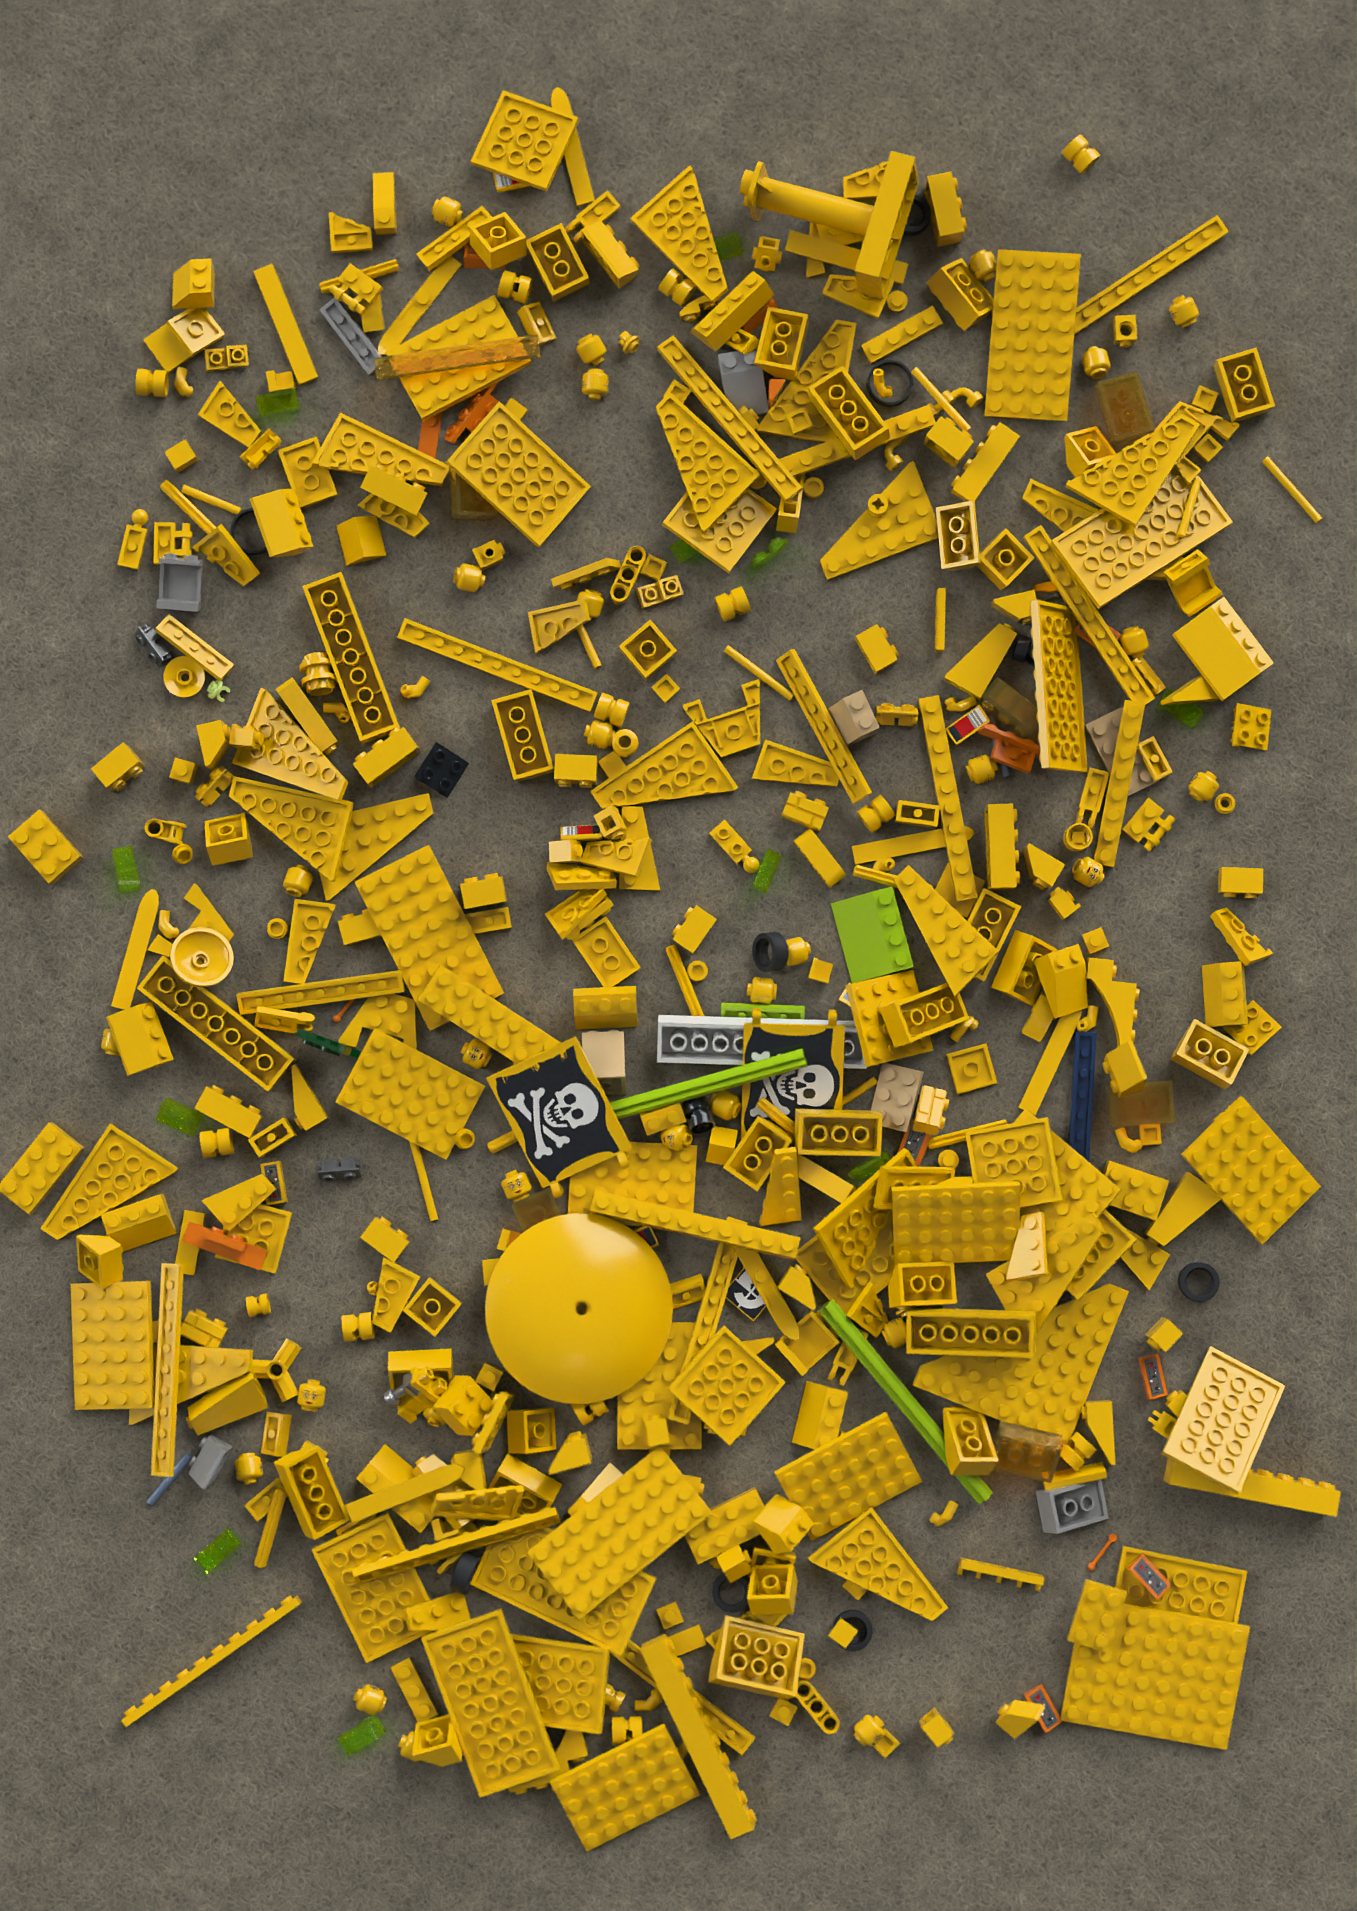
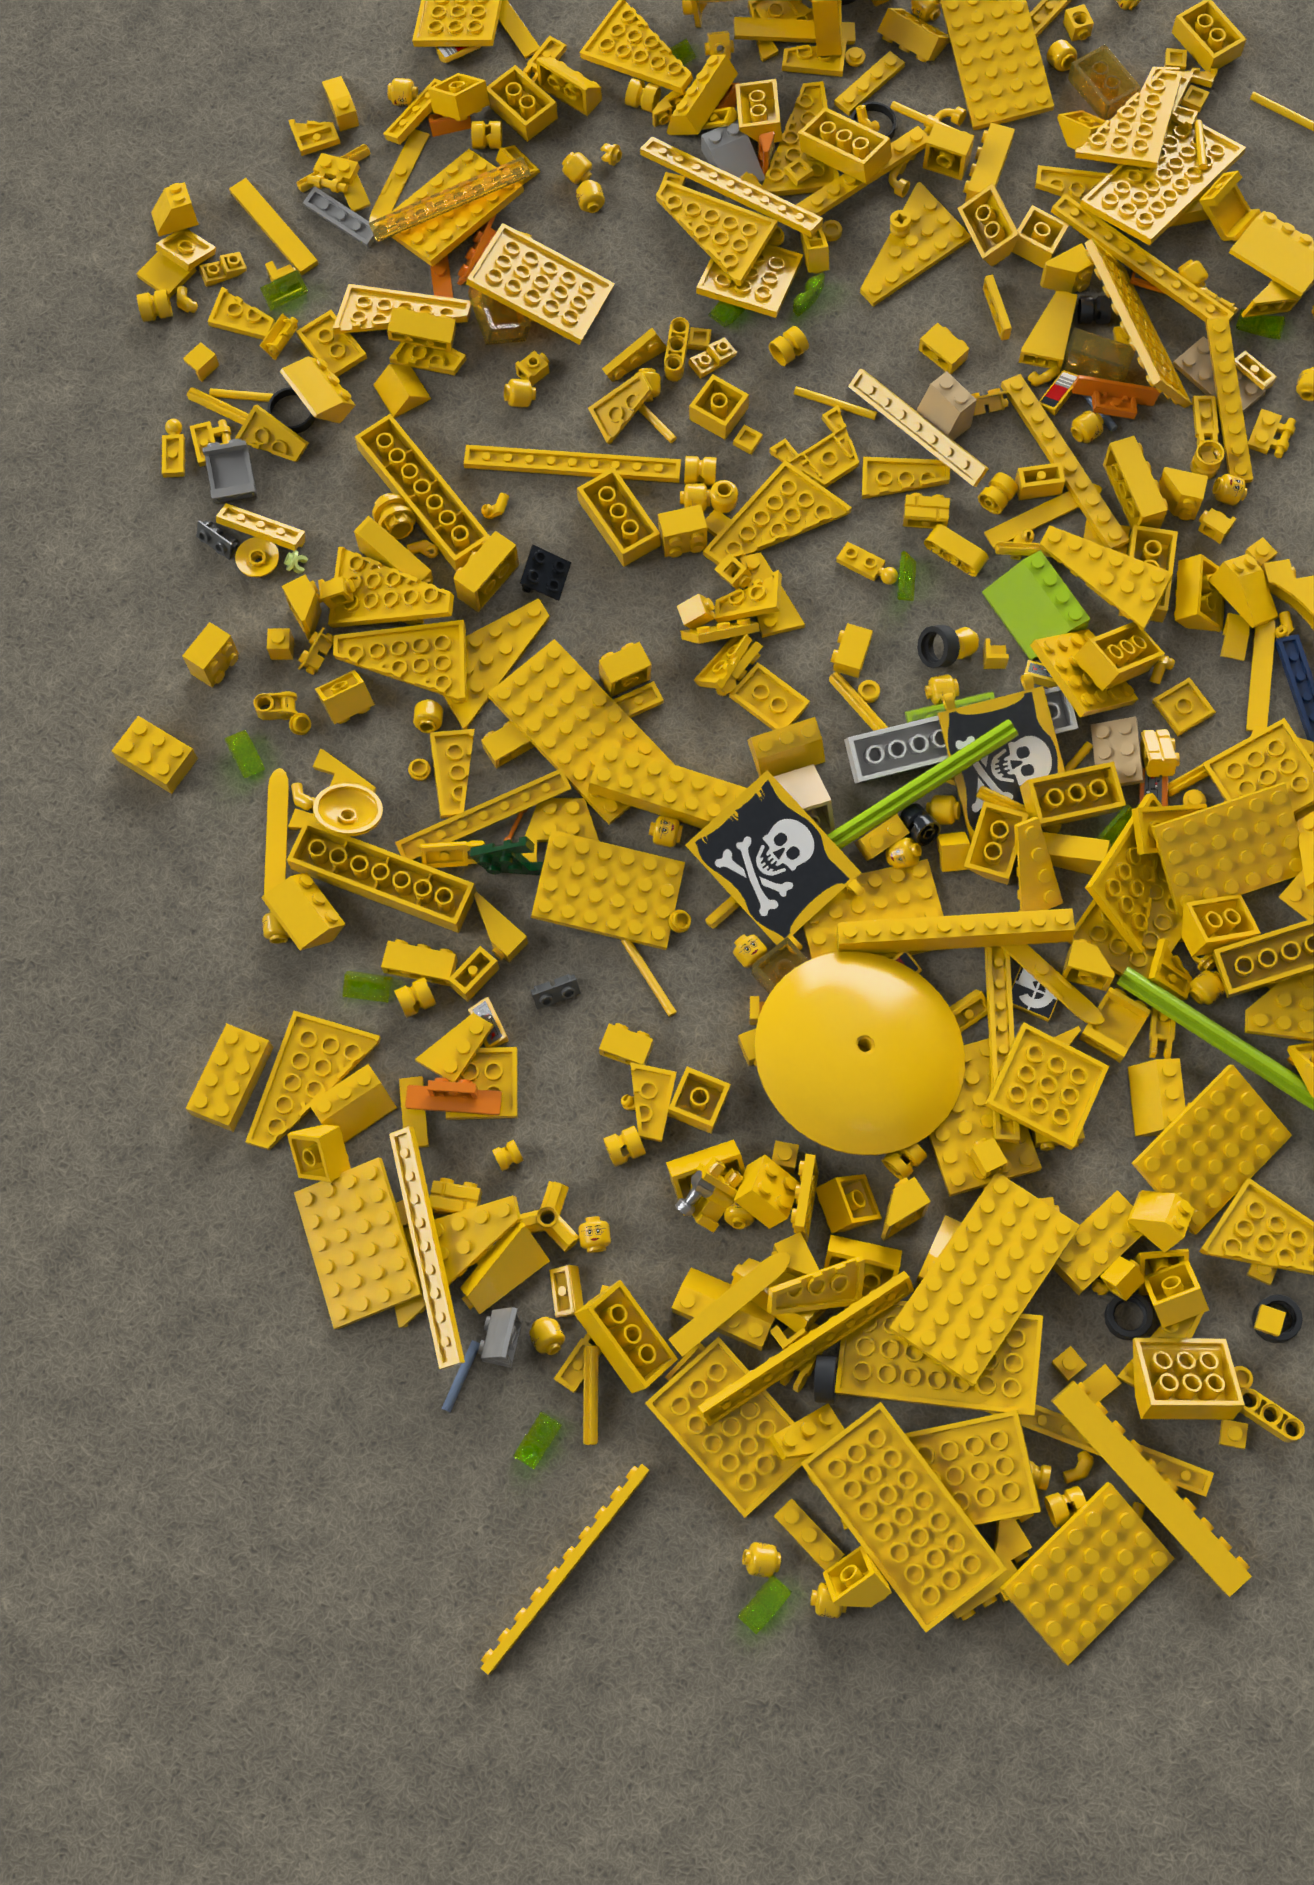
camera: 10 degrees left, 15 degrees down
slope [560,825,603,841] -> none

